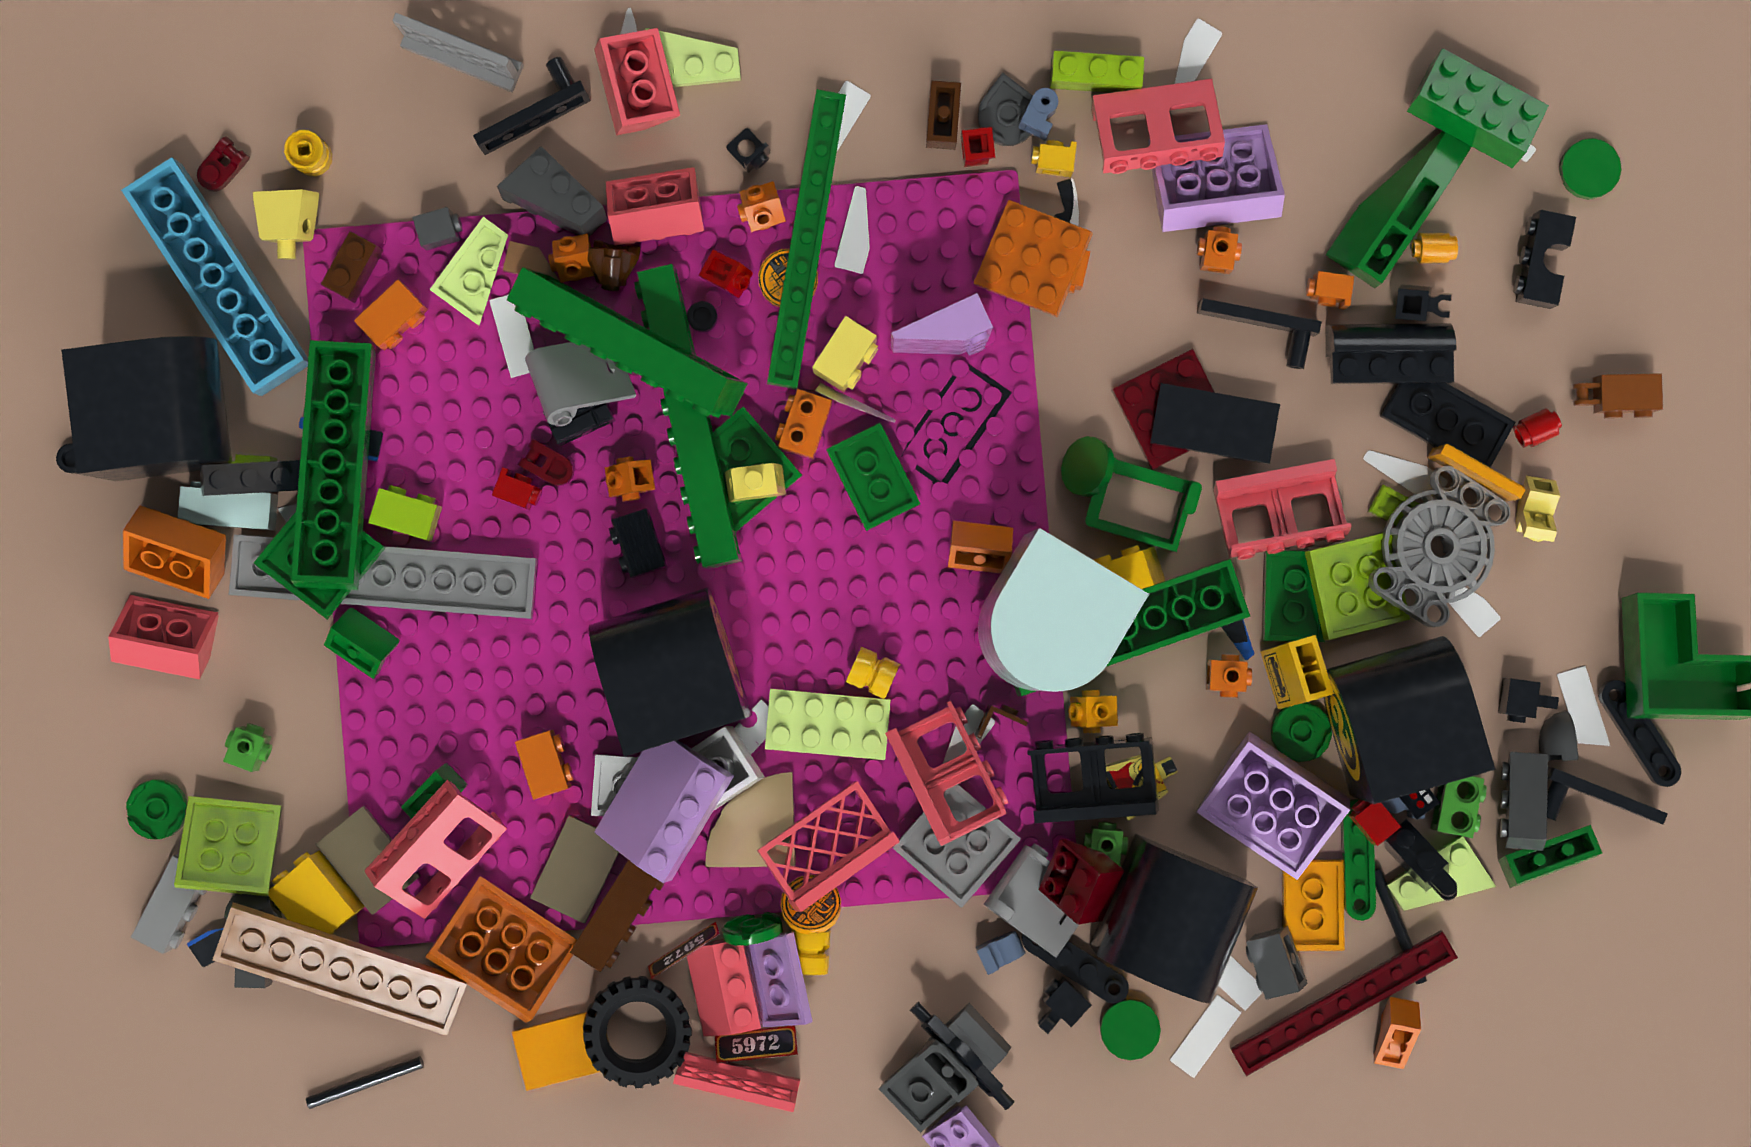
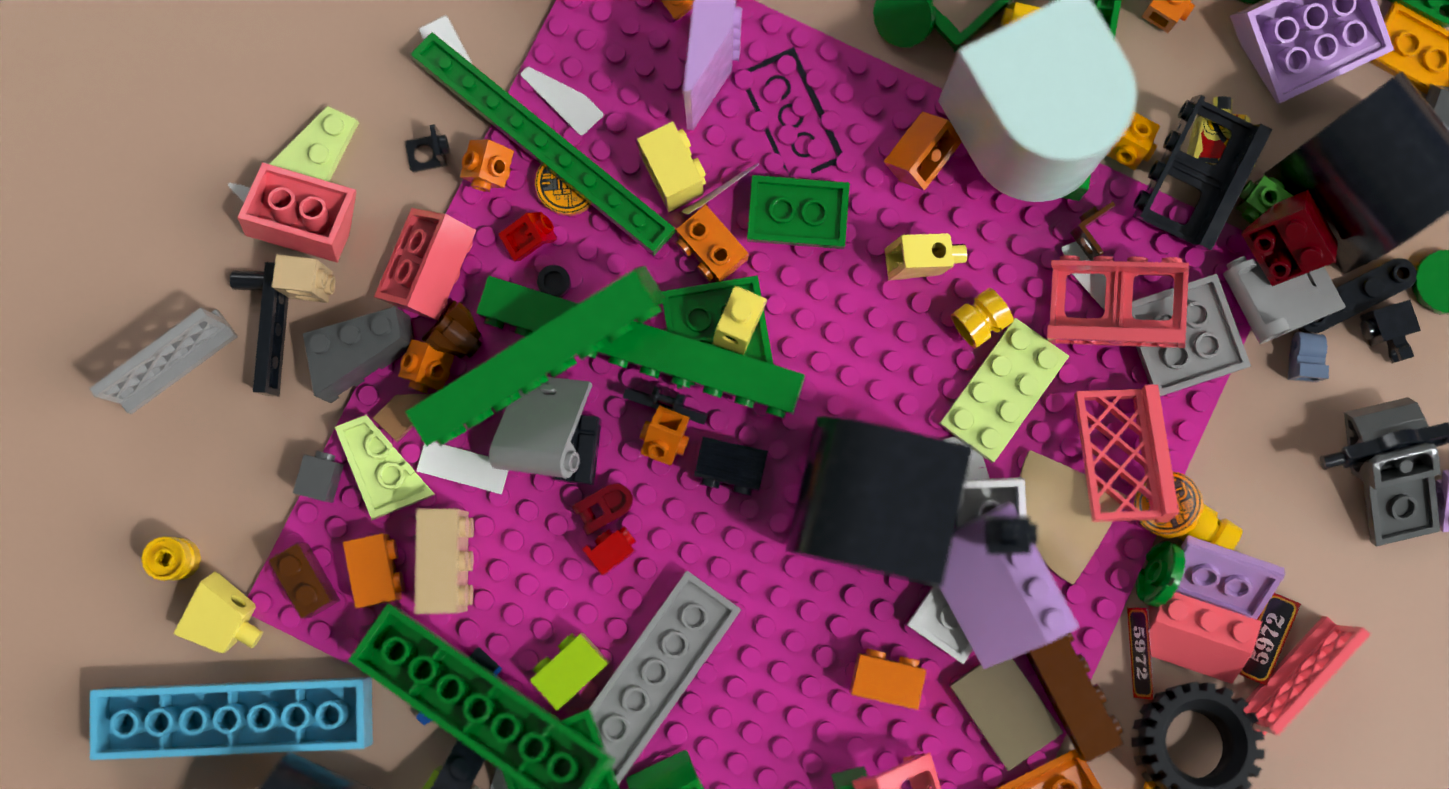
camera: 60 degrees left, 5 degrees down
dark red plate [196,136,250,192] -> none
none -> tan brick [272,255,336,303]
none -> tan brick [415,509,474,613]
none -> black piece [623,385,708,425]
none -> light yellow torso [885,233,967,281]
none -> black brick [984,515,1037,554]

